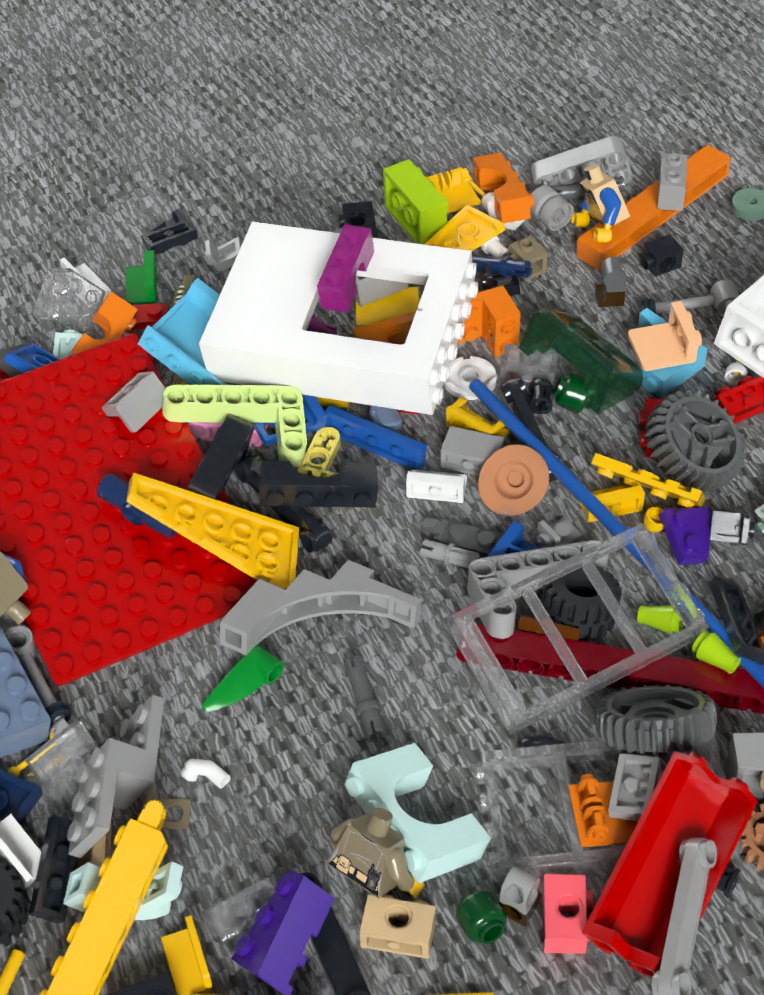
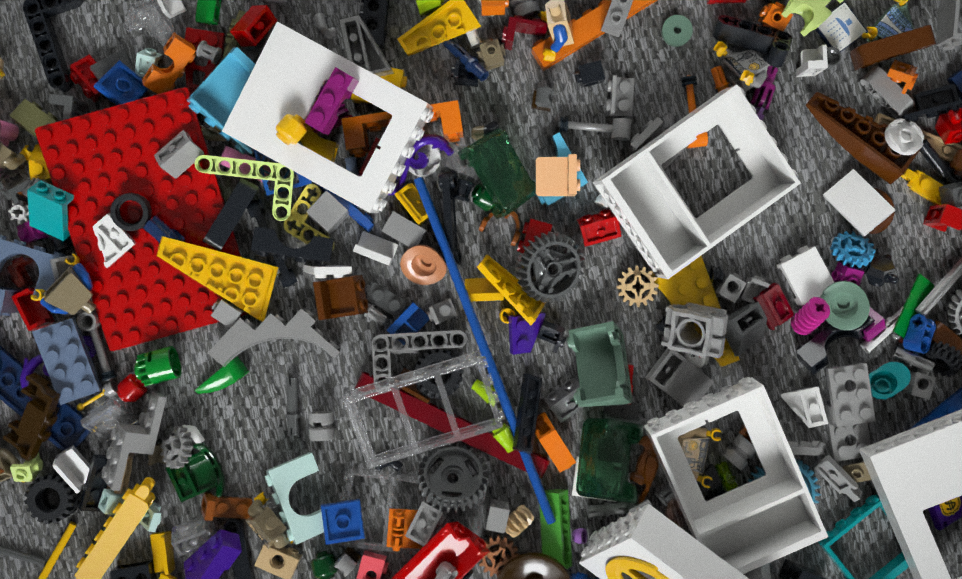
camera: 10 degrees right, 40 degrees up
none -> white wing [93,213,137,268]
none -> black tyre [110,193,152,231]
none -> red head [117,374,147,402]
none -> green gear [134,346,182,386]
none -> light grey gear [160,426,193,469]
none -> dark green piece [166,443,225,503]
none -> light grey bush [196,40,222,64]
none -> dark orange bracket [201,491,253,521]
none -> light grey brick [211,298,244,328]
none -> red brick [230,5,278,46]
none -> yellow head [276,114,307,145]
none -> white wing [303,264,352,278]
none -> light grey head [306,191,349,236]
none -> light grey wheel [308,411,334,441]
none -> reddish brown panel [313,275,368,320]
none -> blue tile [321,499,365,545]
none -> dark purple plant [388,134,454,195]
none -> dark orange piece [479,207,521,247]
none -> dark red bracket [501,15,548,50]
none -> light grey bracket [606,75,635,118]

